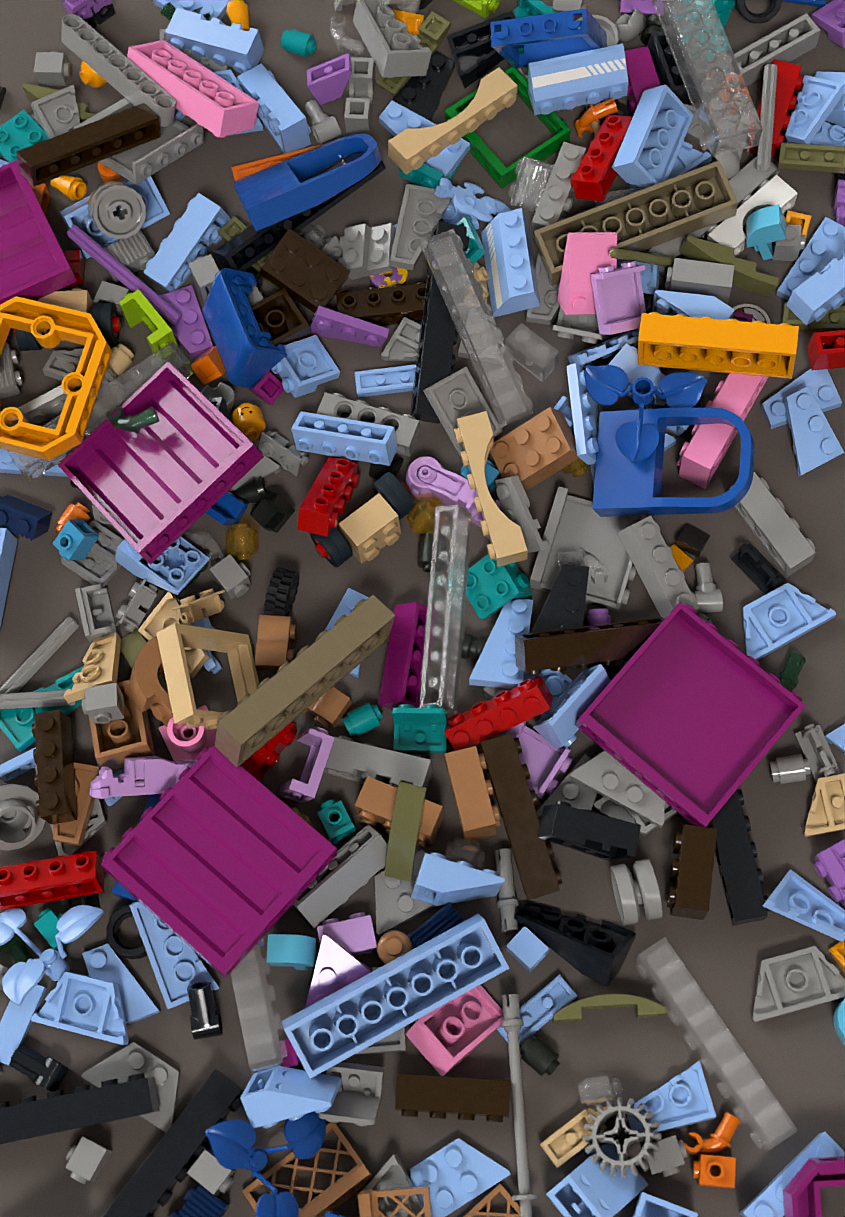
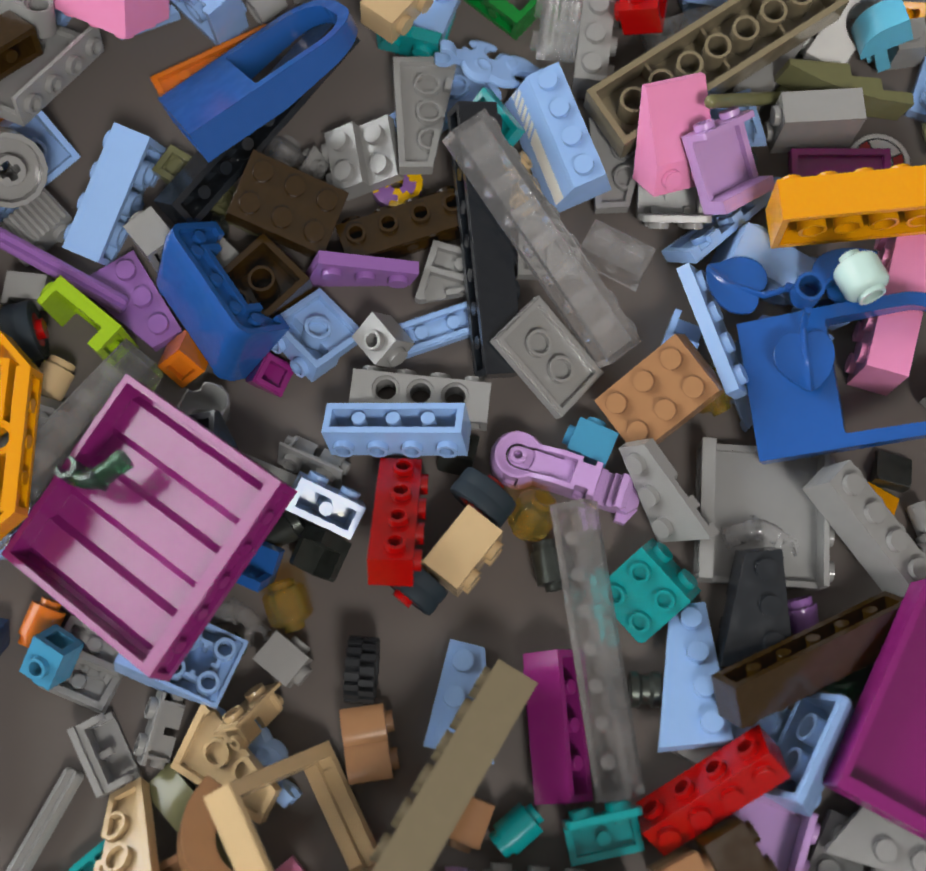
camera: 20 degrees left, 5 degrees up
light orange head [231,403,266,441] -> none
tan arch [454,411,528,567] -> none
light blue slope [653,290,735,320] -> none
none -> light blue brick [285,470,366,540]
none -> light grey brick [352,312,415,368]
none -> light aqua head [833,249,890,305]

